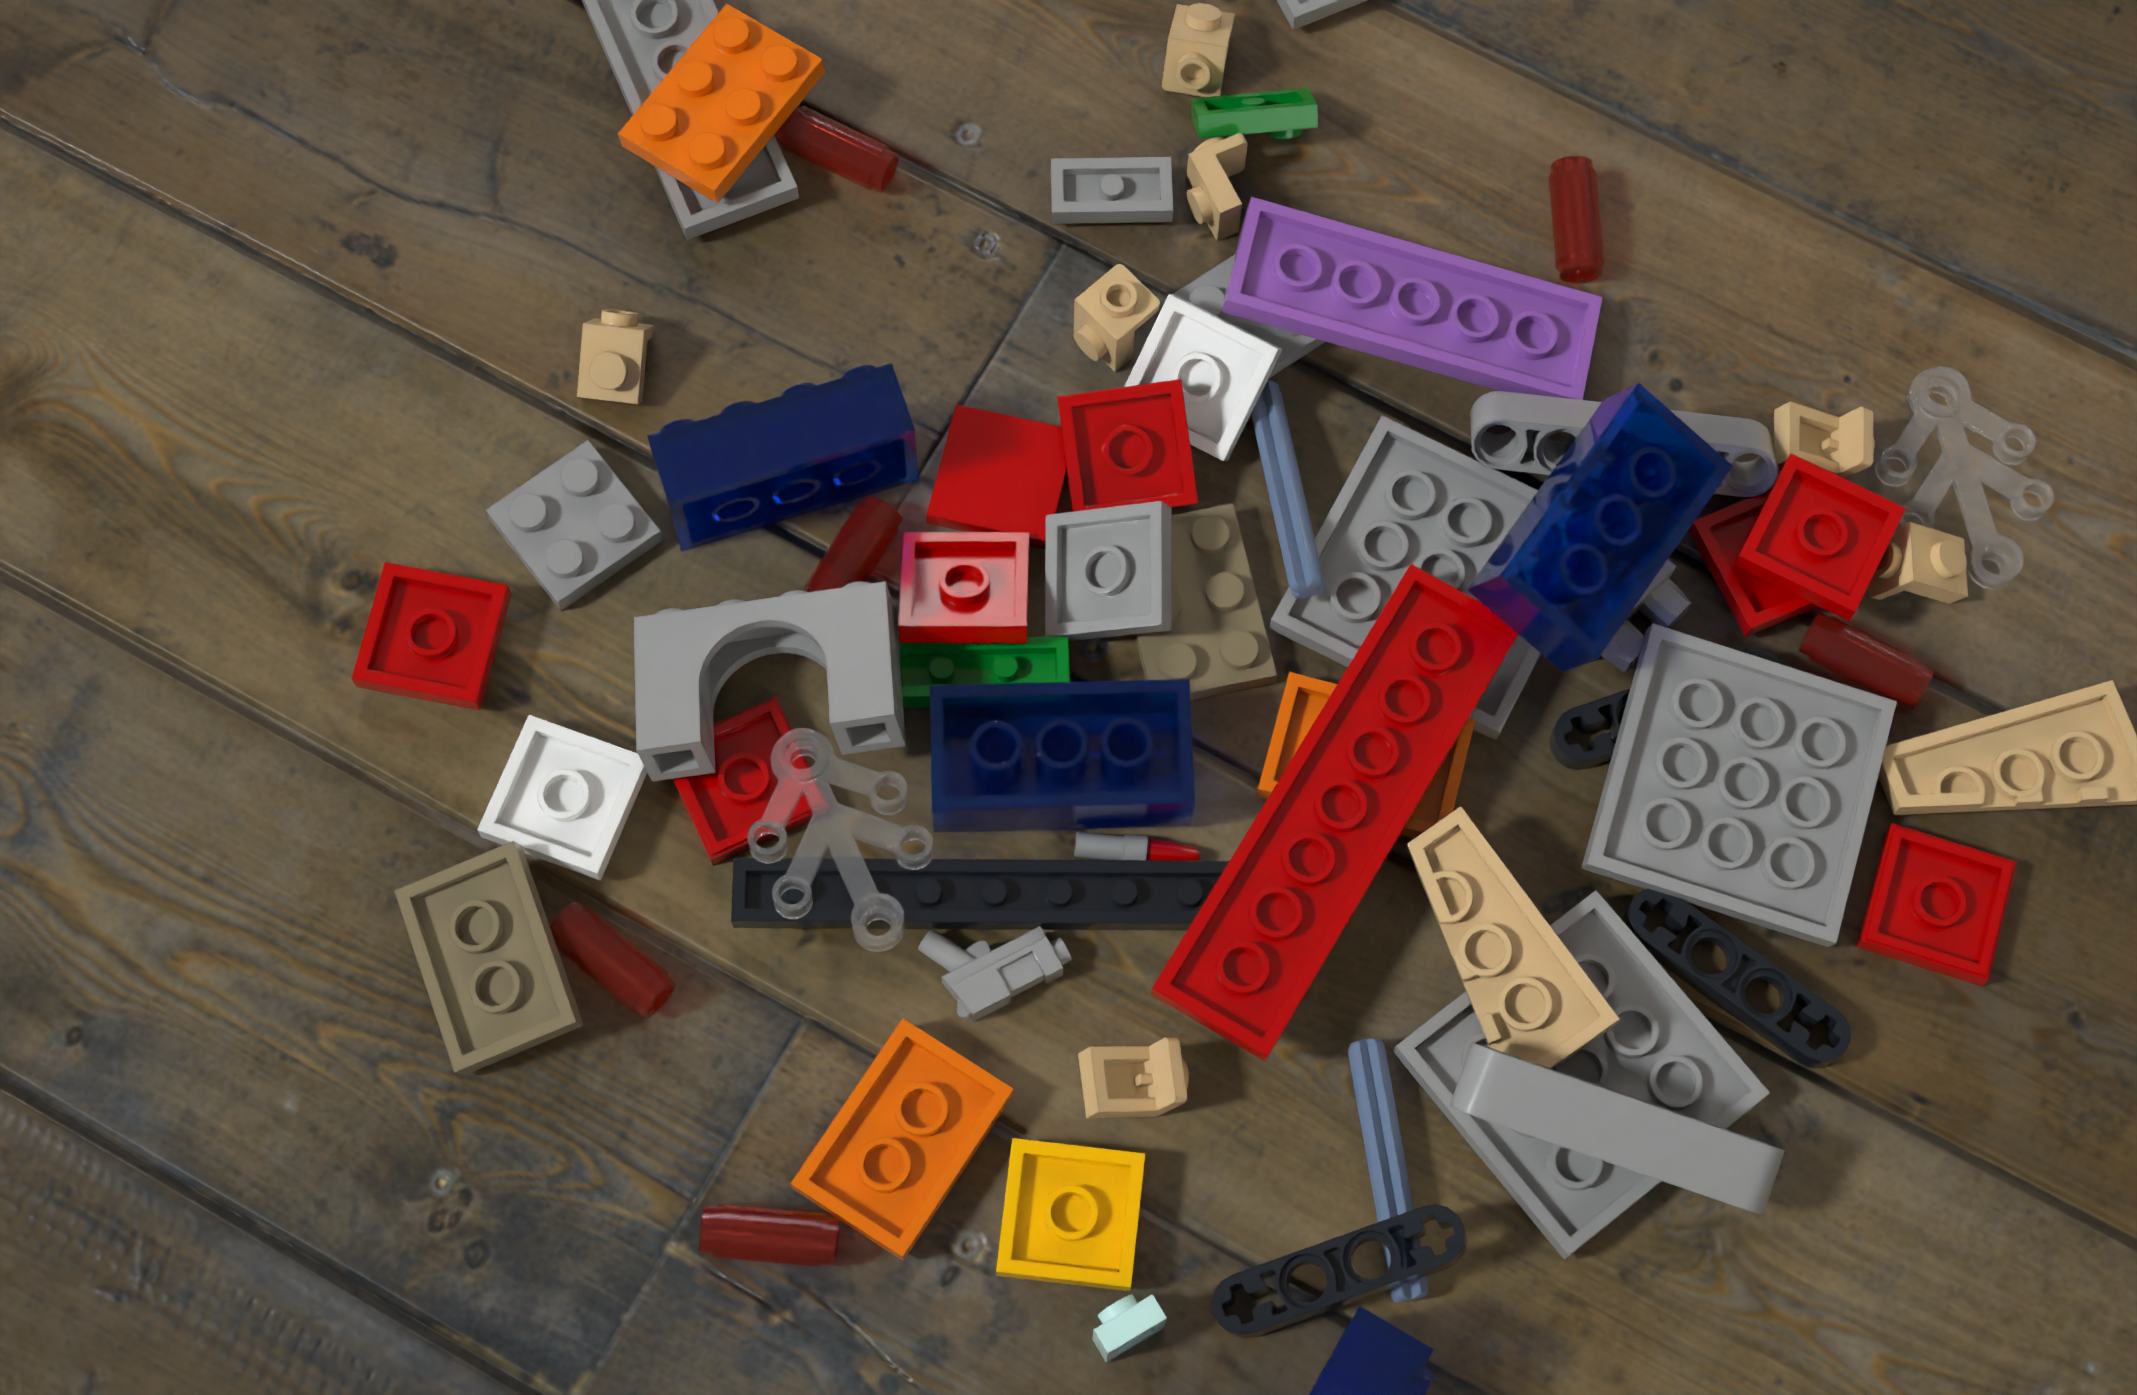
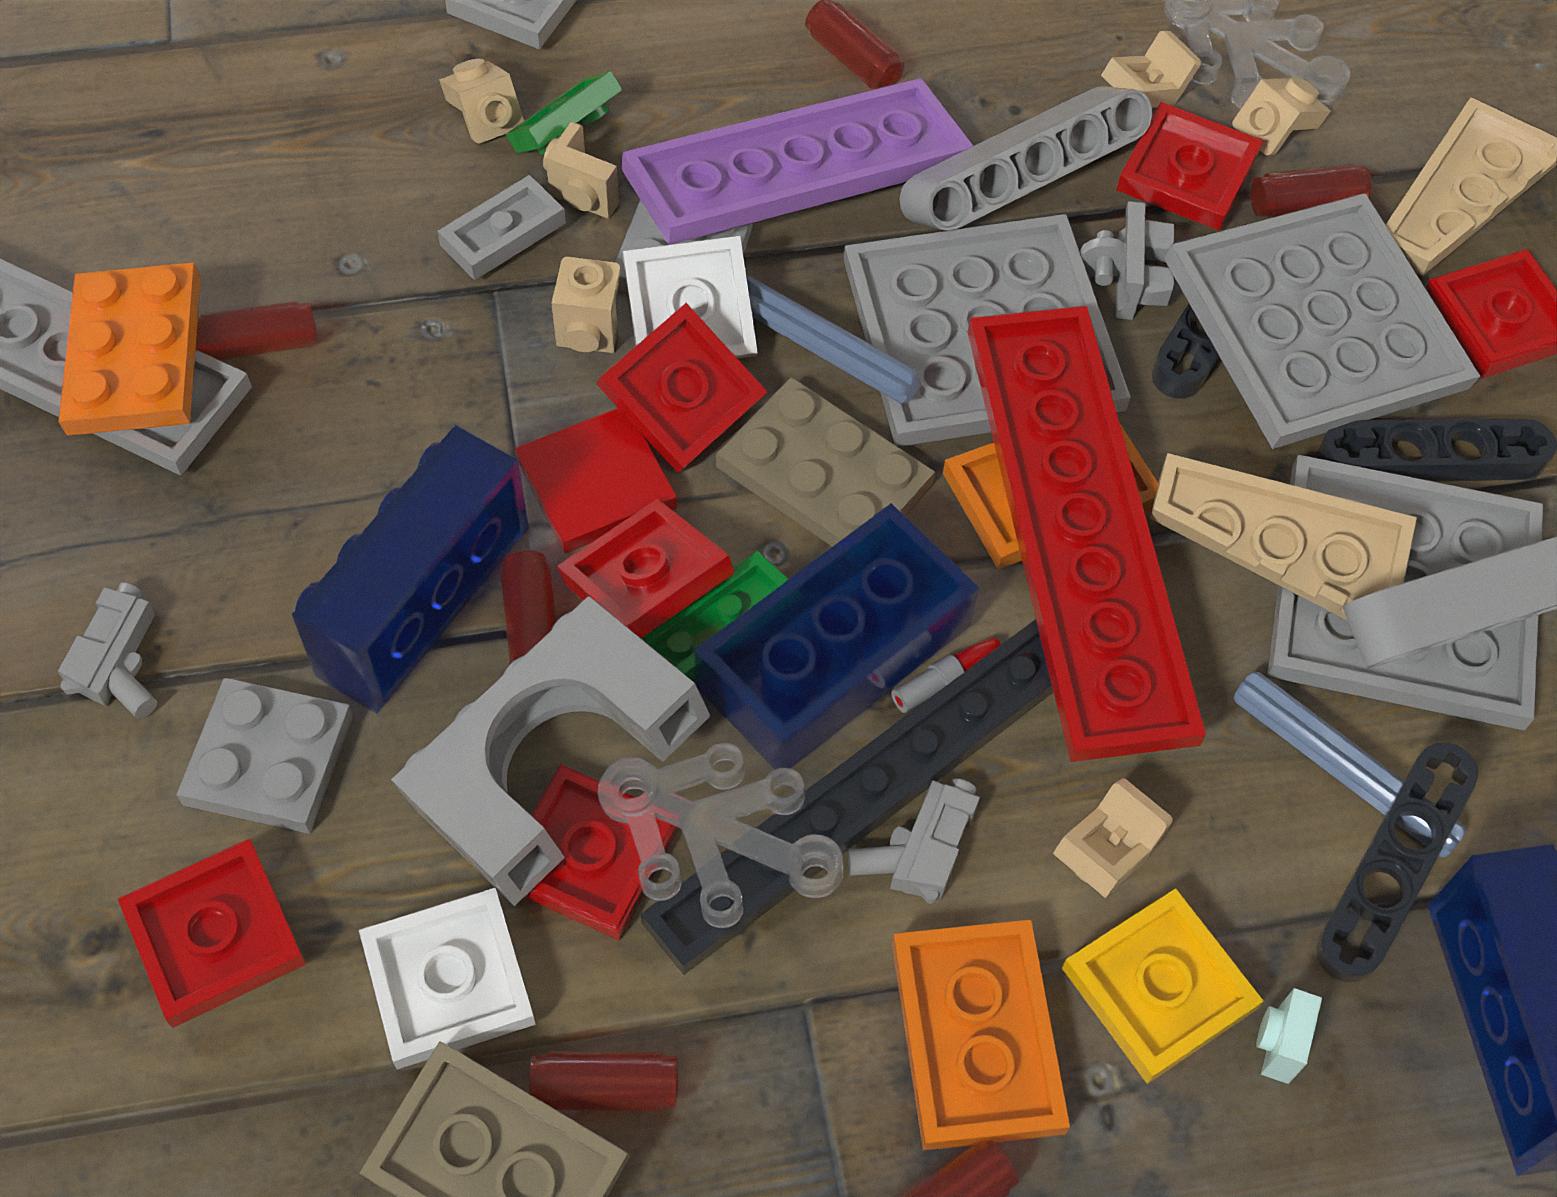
camera: 40 degrees left, 10 degrees down
tan bracket [577,309,654,404] -> none
light grey plate [1045,501,1172,641] -> none
clear blue brick [1467,383,1733,672] -> none
red plate [1734,453,1906,621] -> none
none -> light grey piece [58,583,157,719]

